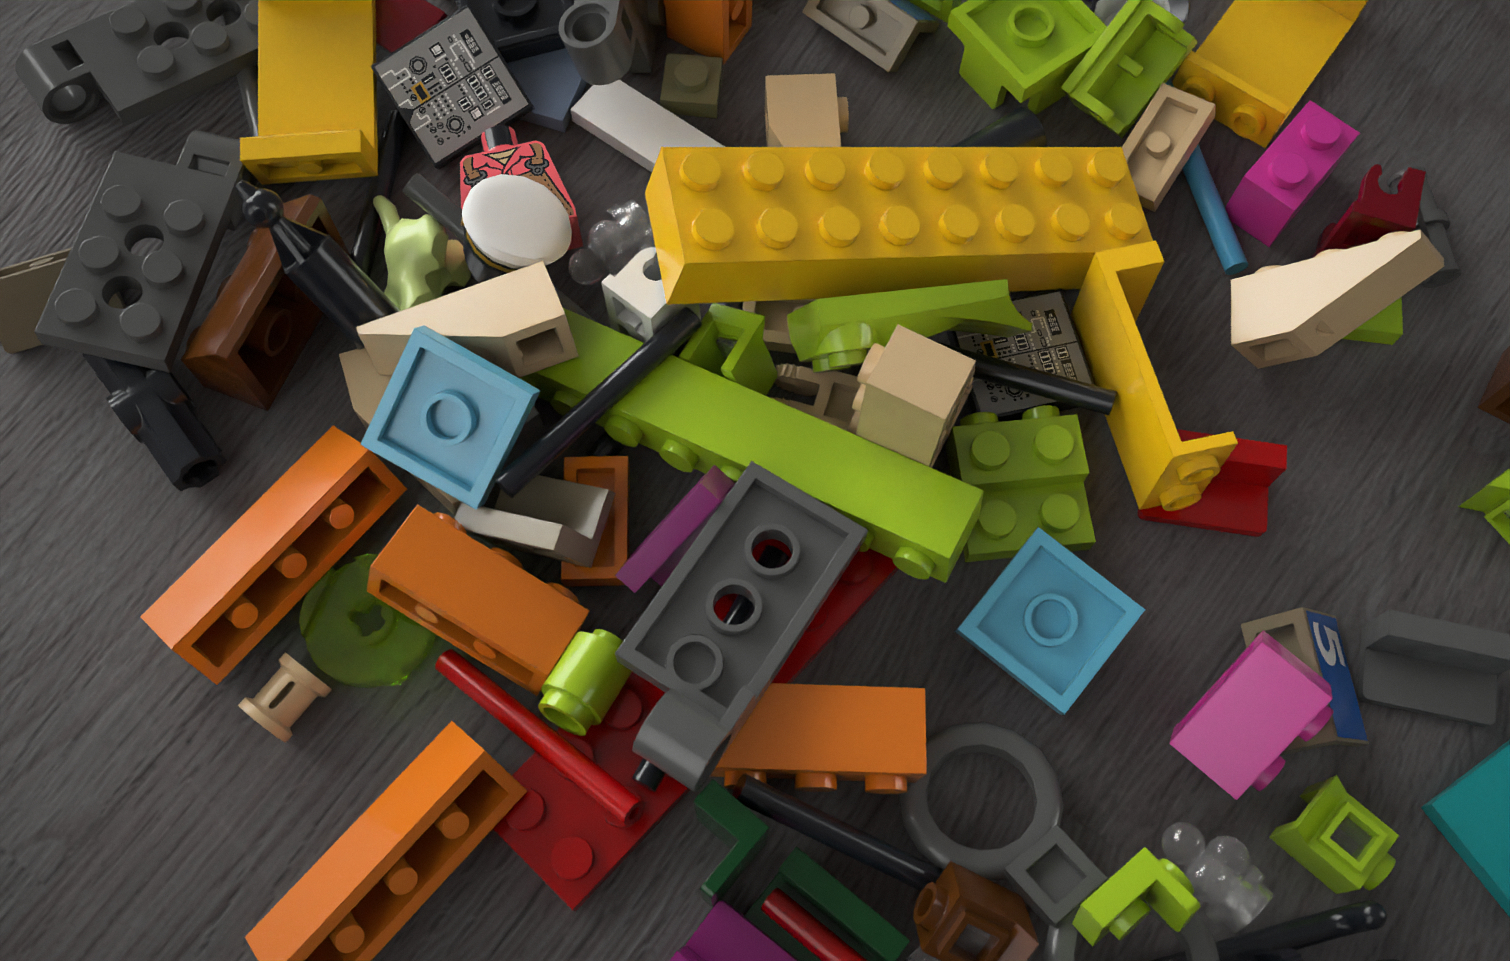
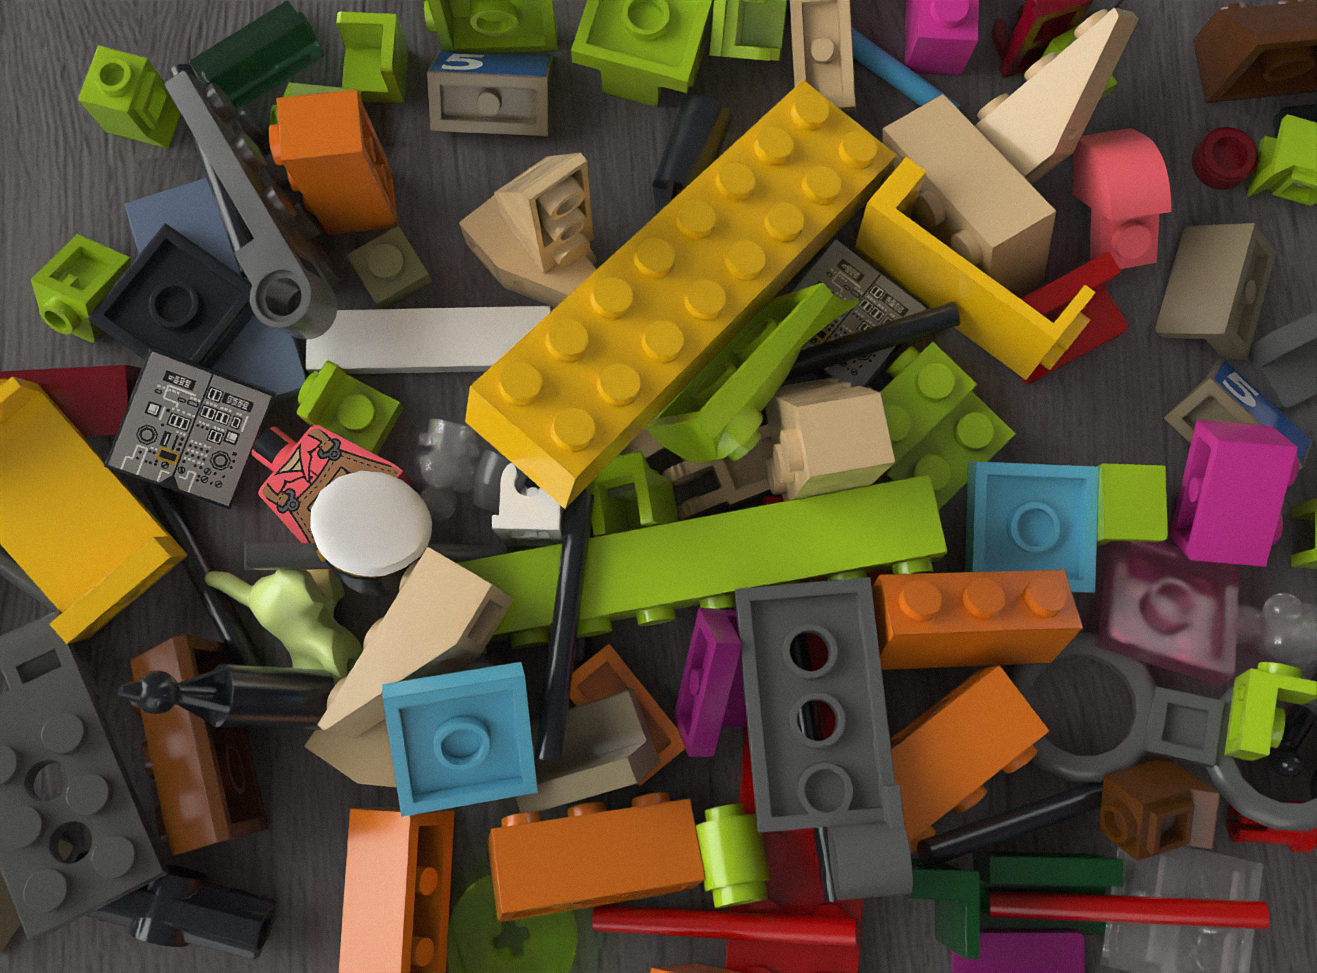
camera: 40 degrees left, 10 degrees up
none -> lime bracket [297,360,404,455]
none -> tan slope [494,153,594,273]
none -> orange brick [872,570,1083,670]
none -> tan wedge [883,94,1056,298]
none -> coral brick [1072,128,1171,269]
none -> lime panel [1097,463,1168,547]
none -> clear pink plate [1097,541,1239,686]
none -> dark tan panel [1155,223,1276,360]
none -> dark red tile [1191,127,1258,190]

